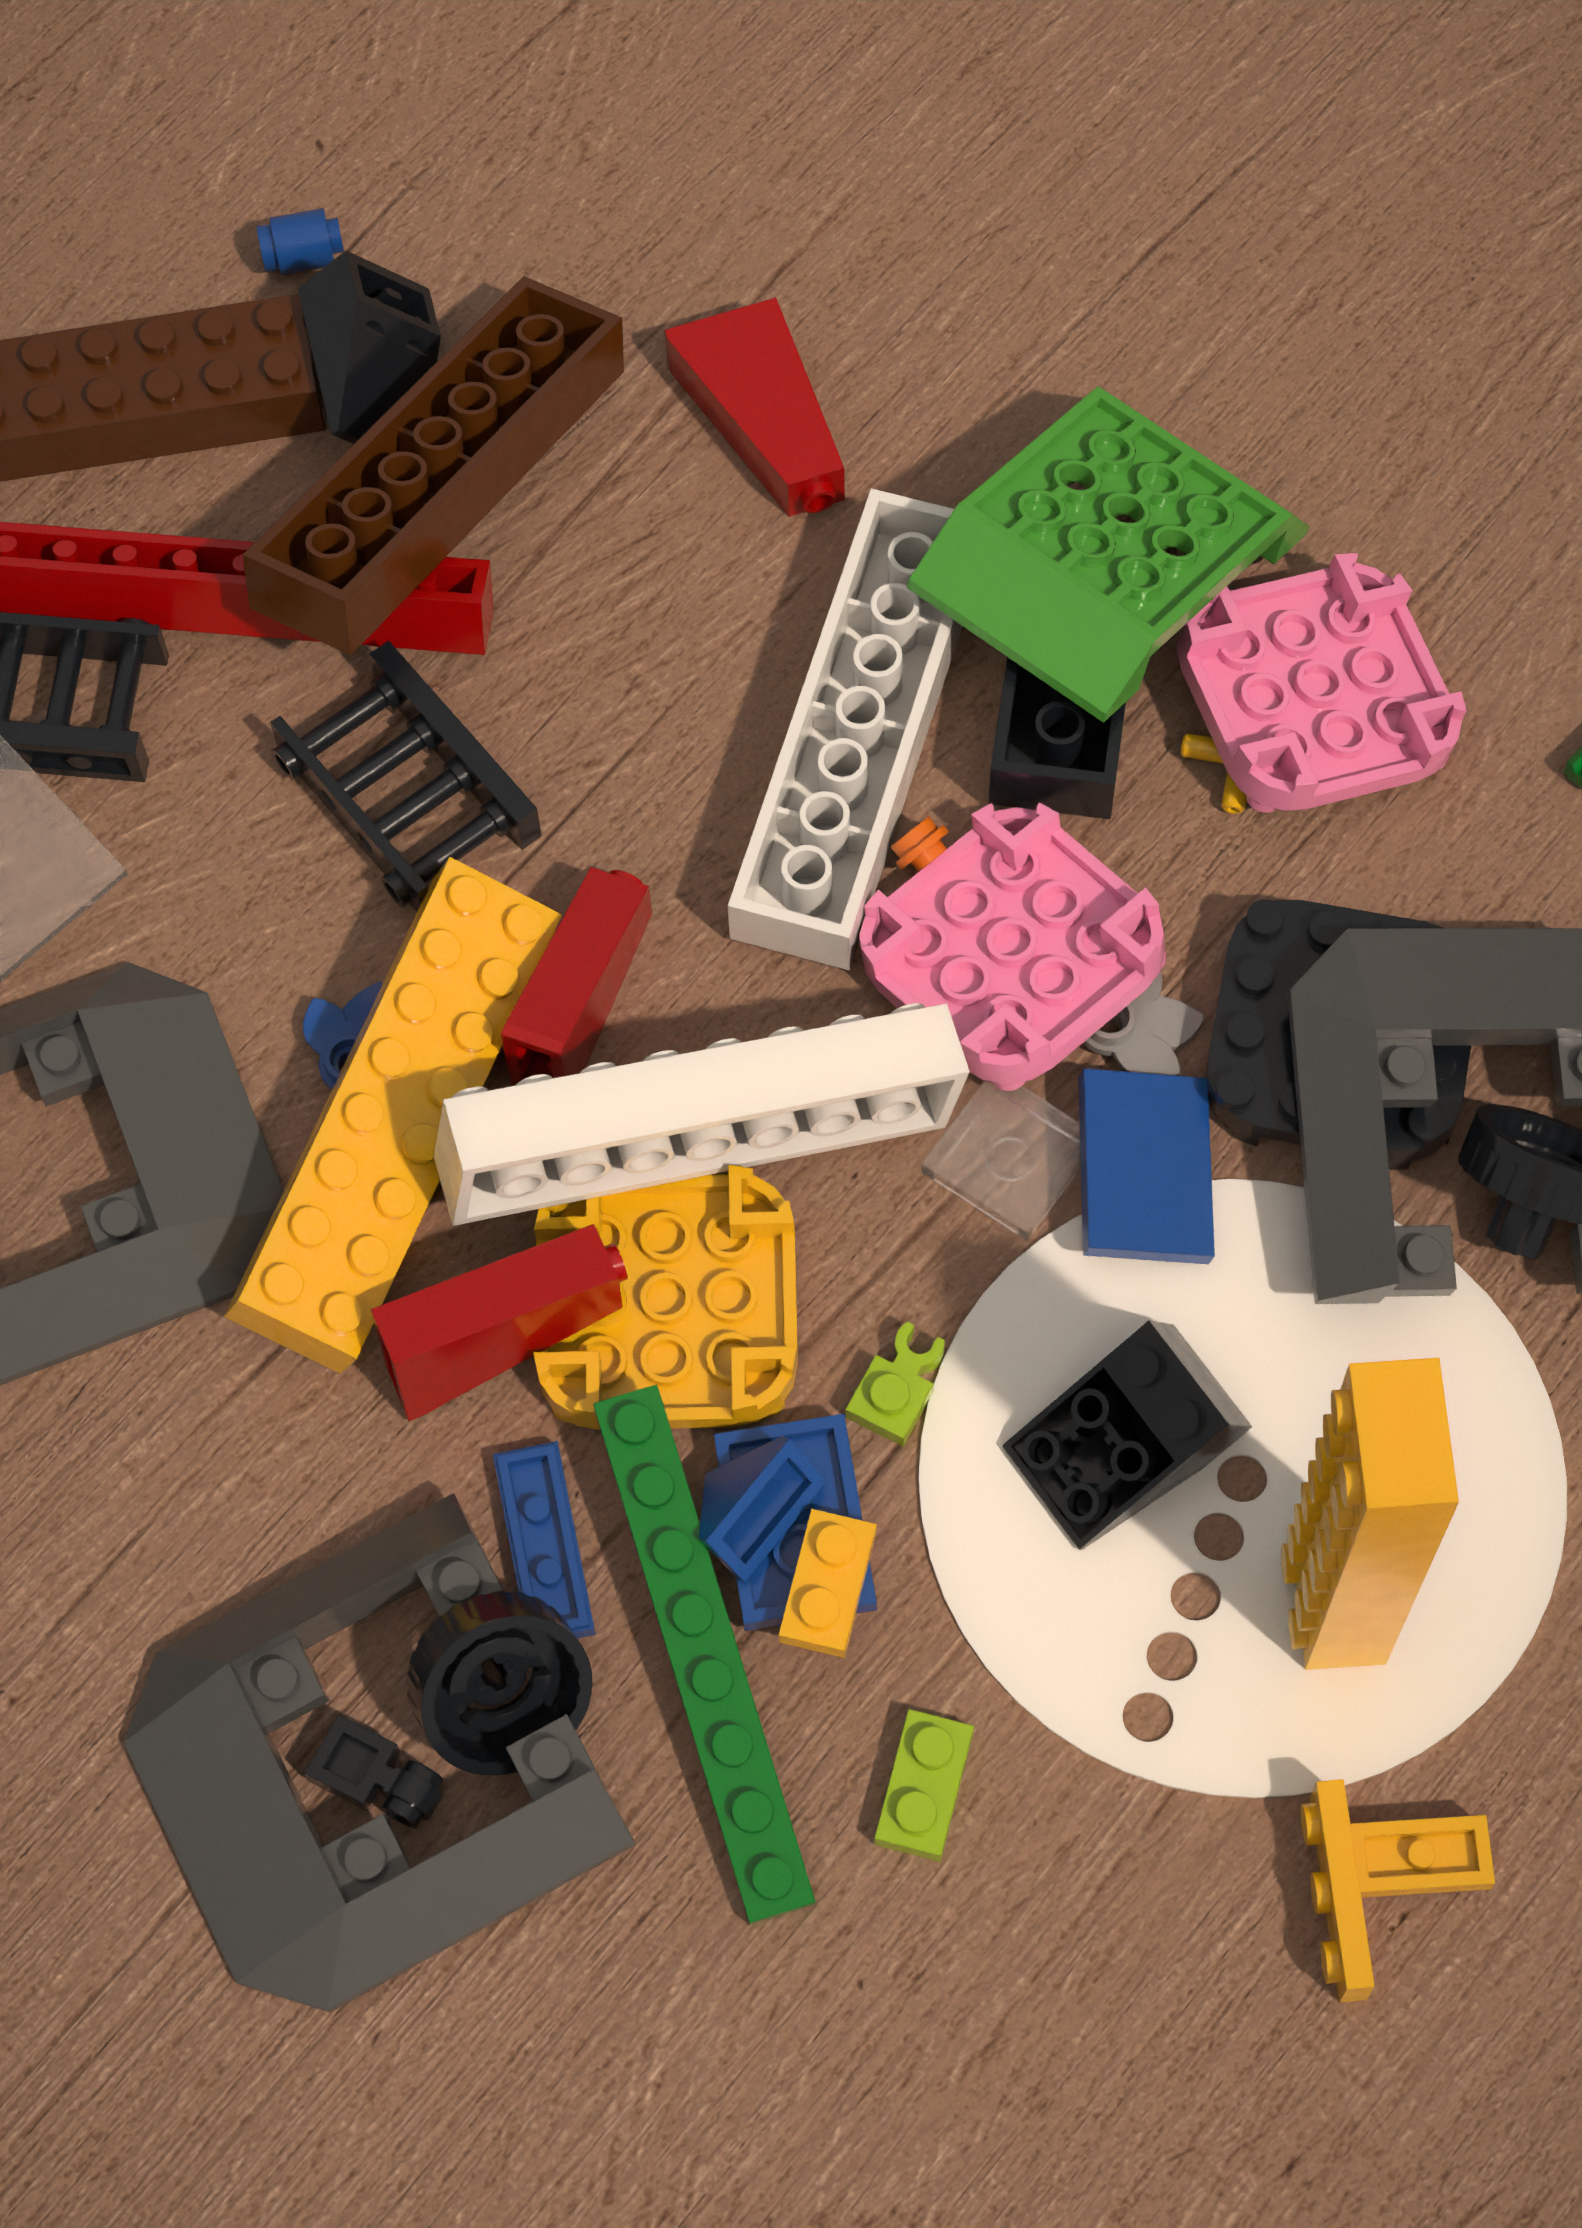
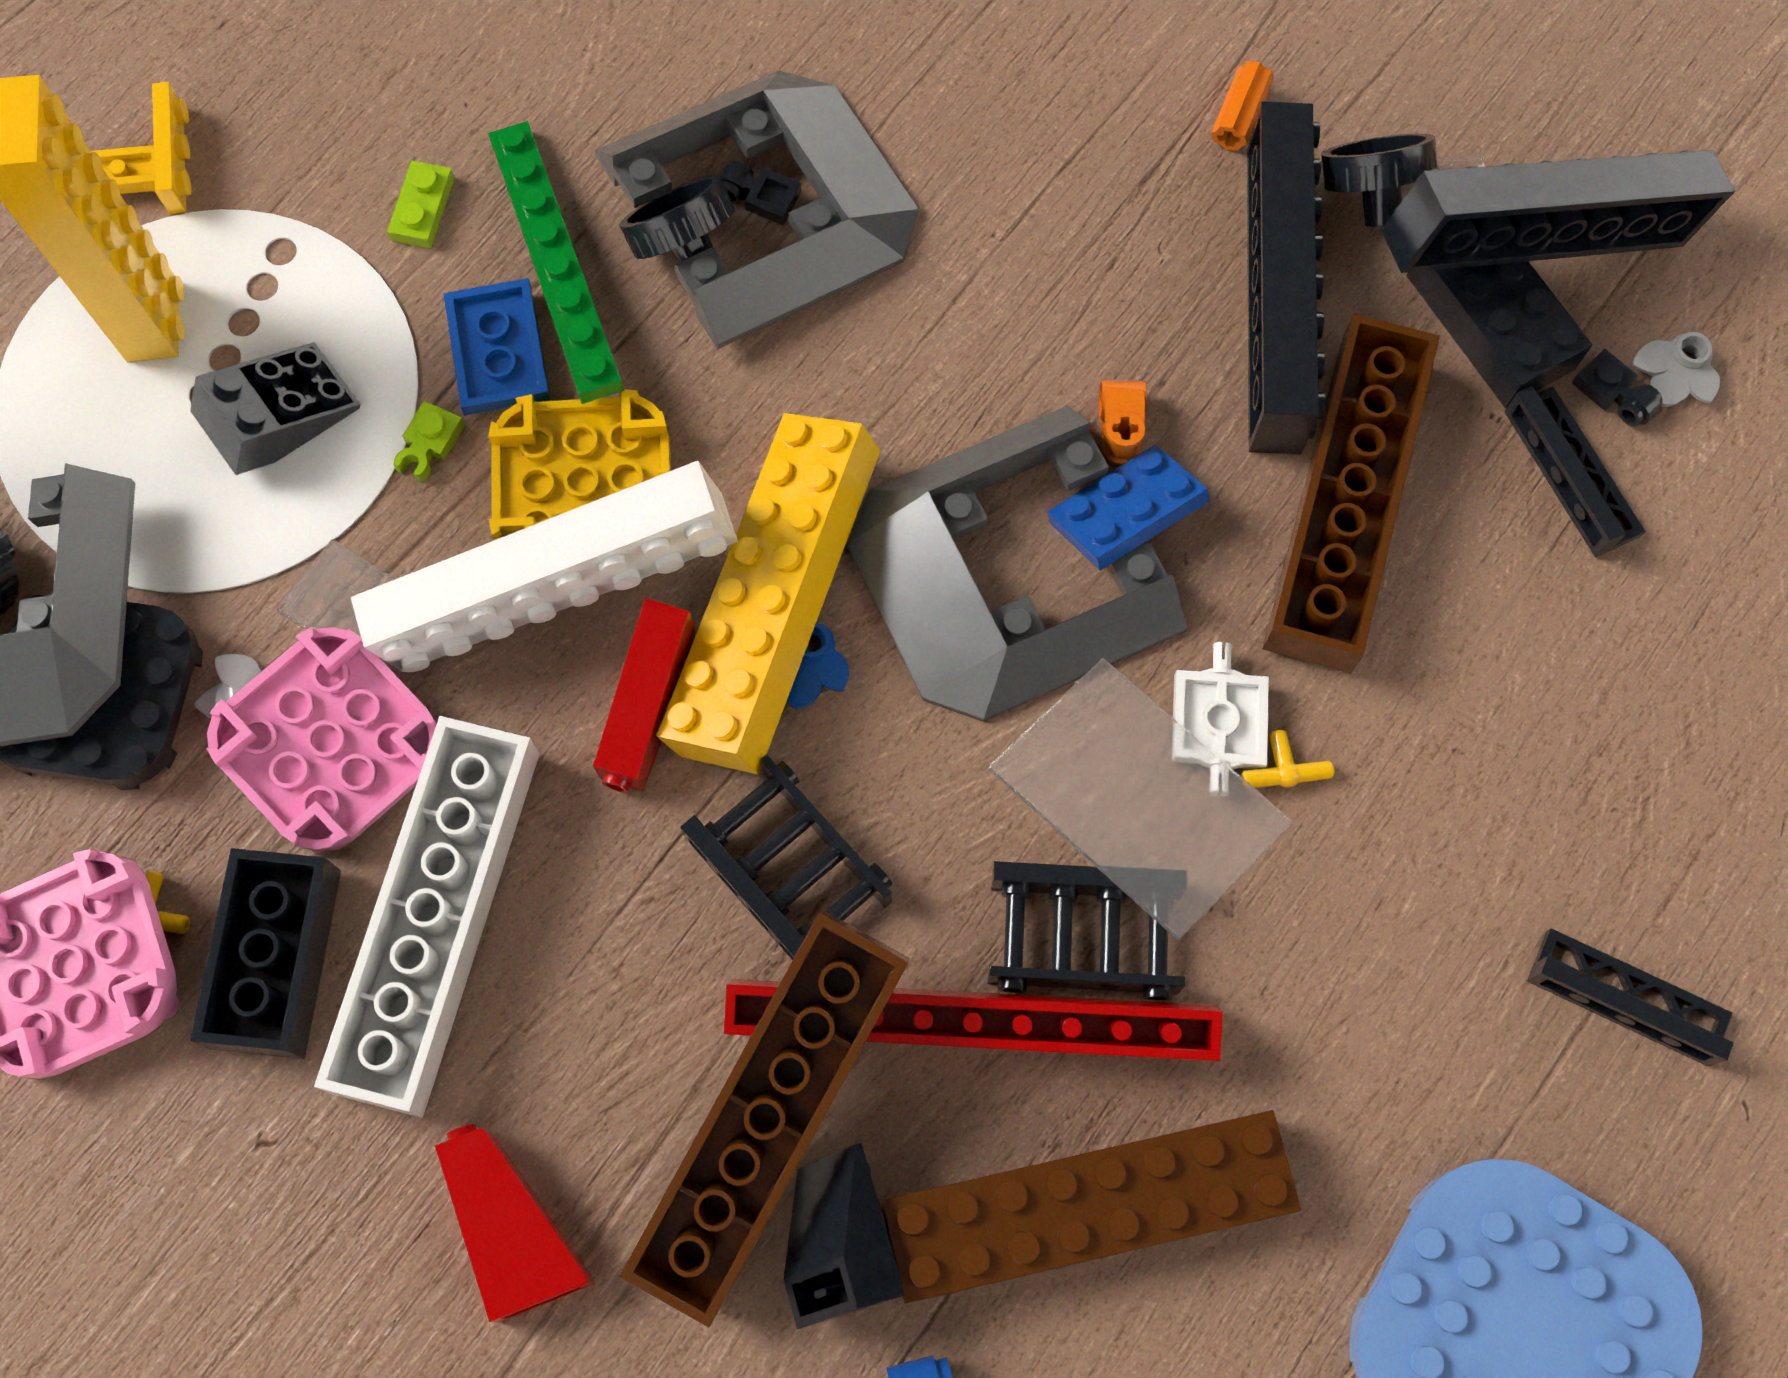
camera: 175 degrees right, 5 degrees up
red slope [371,1224,628,1422] -> none
blue tile [493,1441,596,1639] -> none
blue slope [699,1436,827,1583] -> none
yellow plate [778,1509,877,1658] -> none
orange plate [890,816,949,872] -> none
bright green slope [907,386,1309,723] -> none
blue tile [1078,1068,1215,1265] -> none

